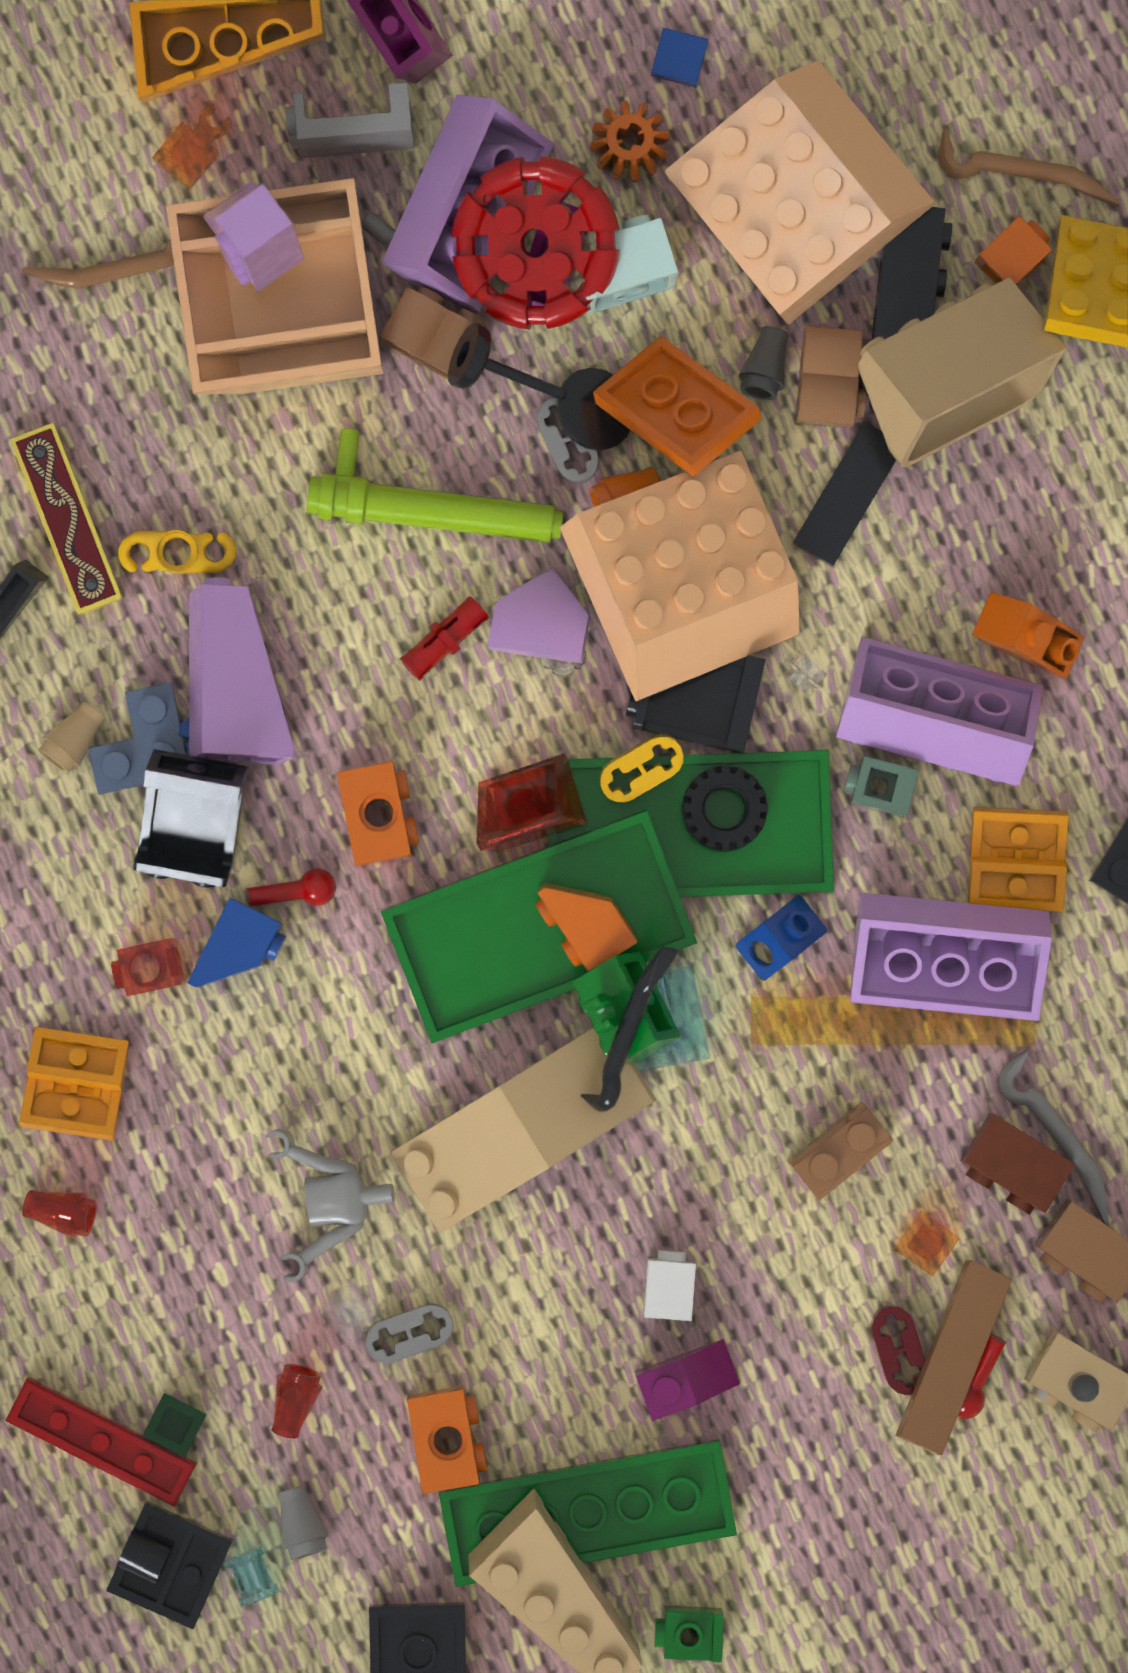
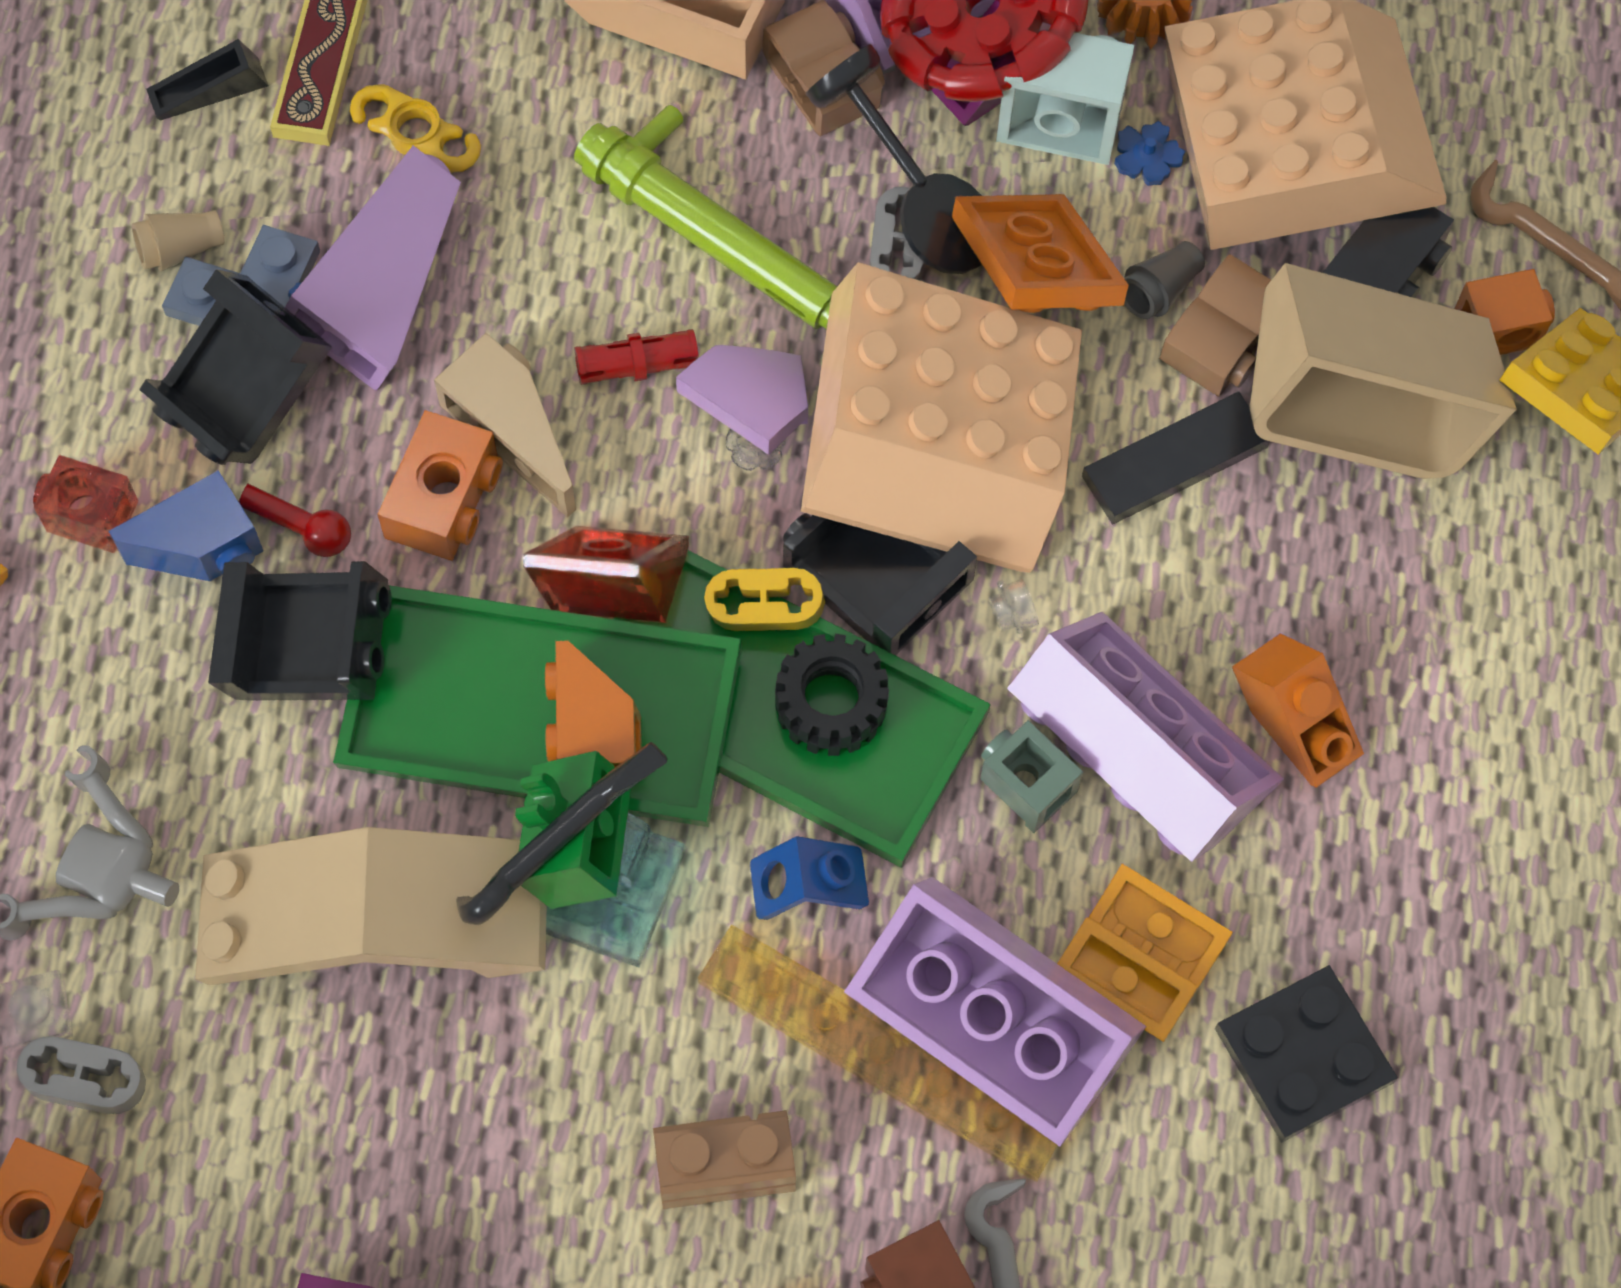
camera: 35 degrees right, 20 degrees down
white brick [643,1250,696,1321] -> none
none -> black panel [208,561,392,701]
none -> tan slope [434,333,576,518]
none -> blue plant [1114,121,1185,186]

